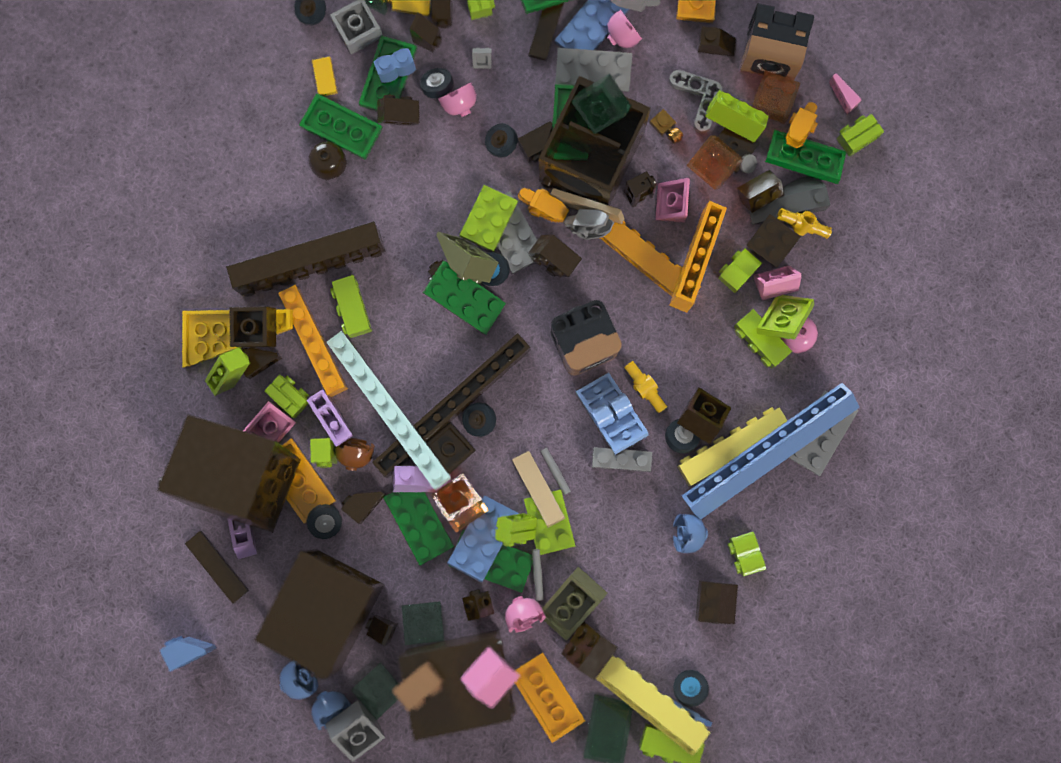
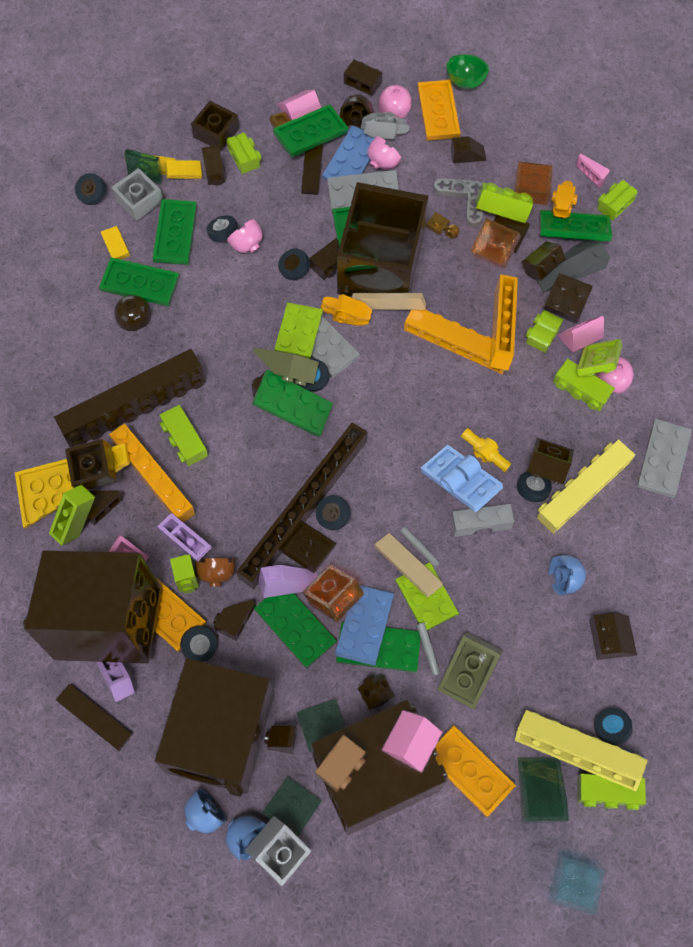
camera: 20 degrees left, 15 degrees down
medium blue slope [160,636,217,672] -> none
lime brick [264,375,310,418] -> none
light aqua plate [327,331,451,490] -> none
medium blue brick [374,48,416,83] -> none
dark brown brick [377,95,419,126] -> none
dark brown slope [409,12,442,52] -> none
light grey tile [472,47,492,69] -> none
lime brick [495,513,537,546] -> none
bright pink cylinder [505,596,546,633] -> none
dark brown brick [528,235,582,278] -> none
black piece [550,300,622,376] -> none
dark brown brick [561,621,618,681] -> none
light grey hinge [564,209,614,240] -> none
clear green brick [572,73,632,134] -> none
dark brown hinge [624,171,657,208] -> none
bright pink slope [655,178,690,222] -> none
medium blue brick [682,383,860,519] -> none
lime brick [728,532,766,576] -> none
piece [740,3,814,82] -> none
light grey piece [740,154,757,173] -> none
yellow pin [777,208,832,239] -> none

